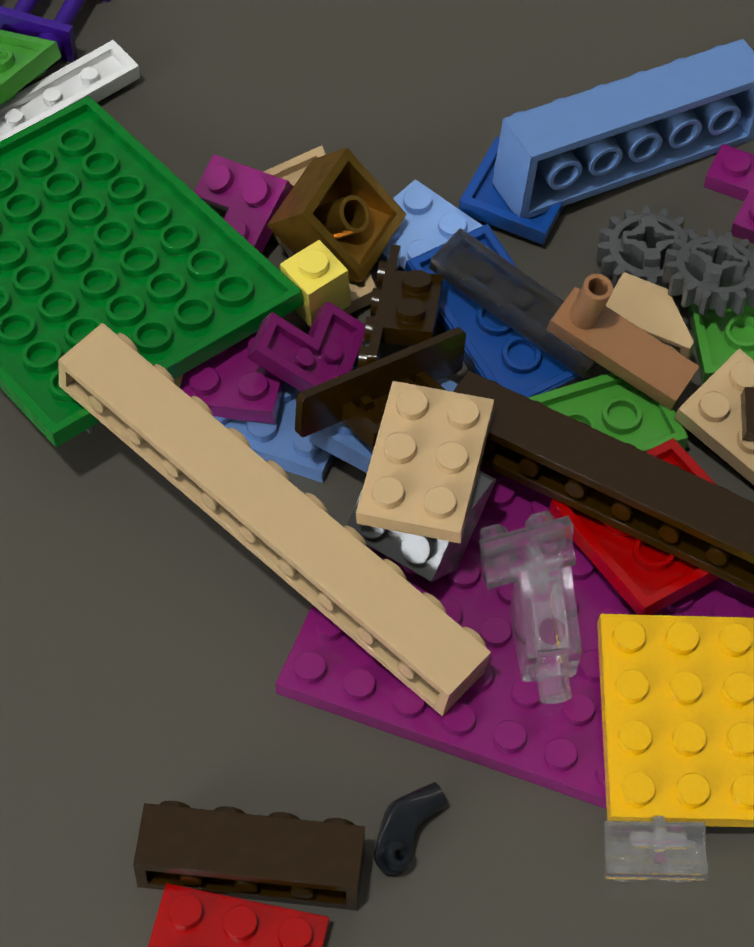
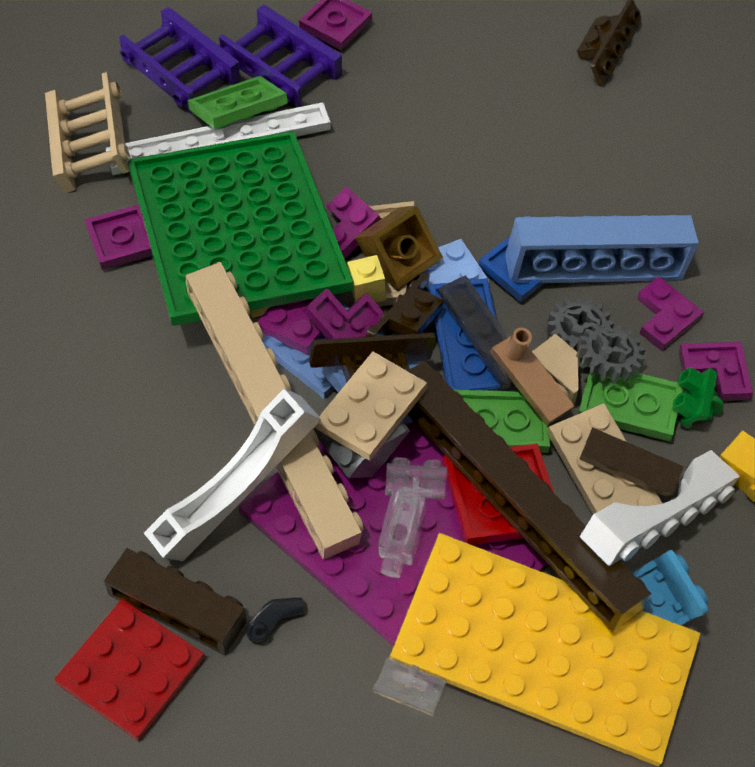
camera: 20 degrees right, 0 degrees up
none -> white arch [144,388,322,561]

